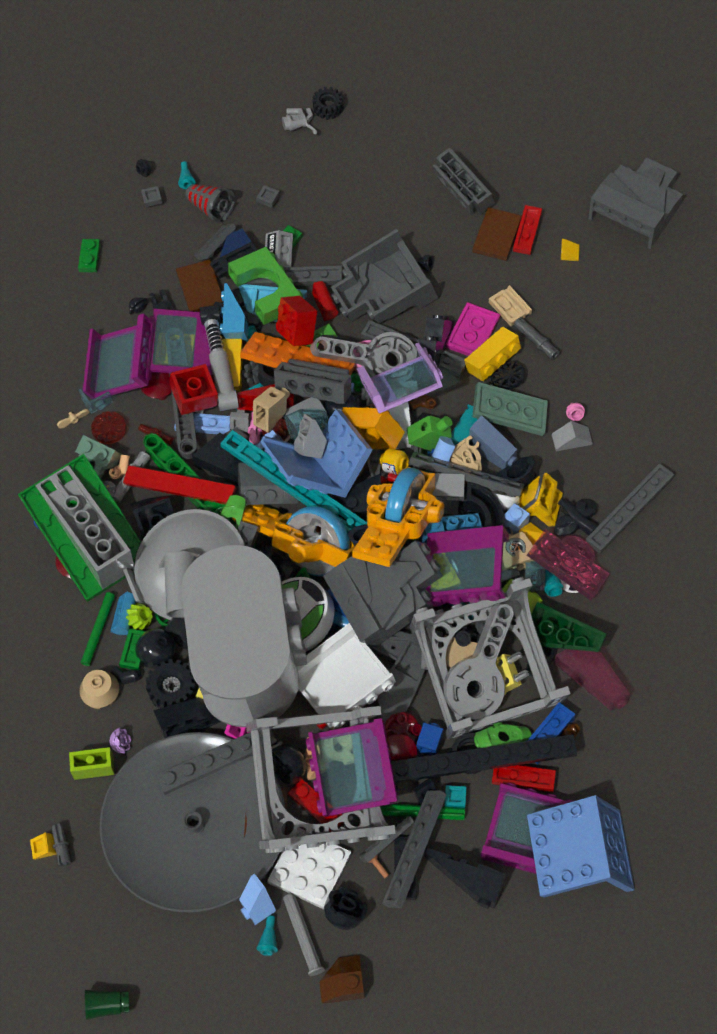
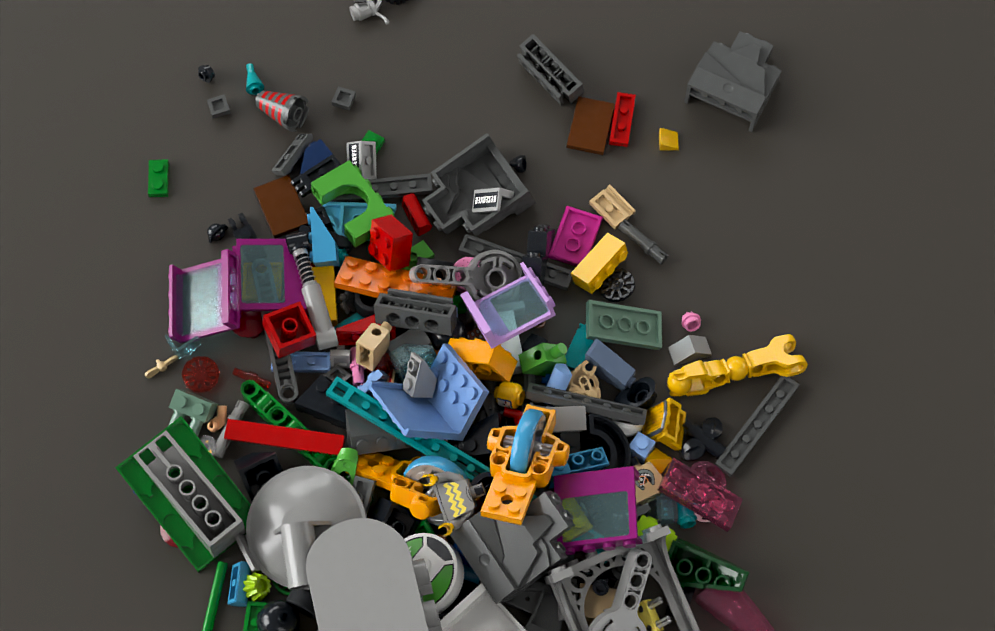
camera: 10 degrees left, 5 degrees up
none -> light grey torso [422,471,486,537]
none -> panel [472,188,514,213]
none -> yellow piece [667,334,808,397]

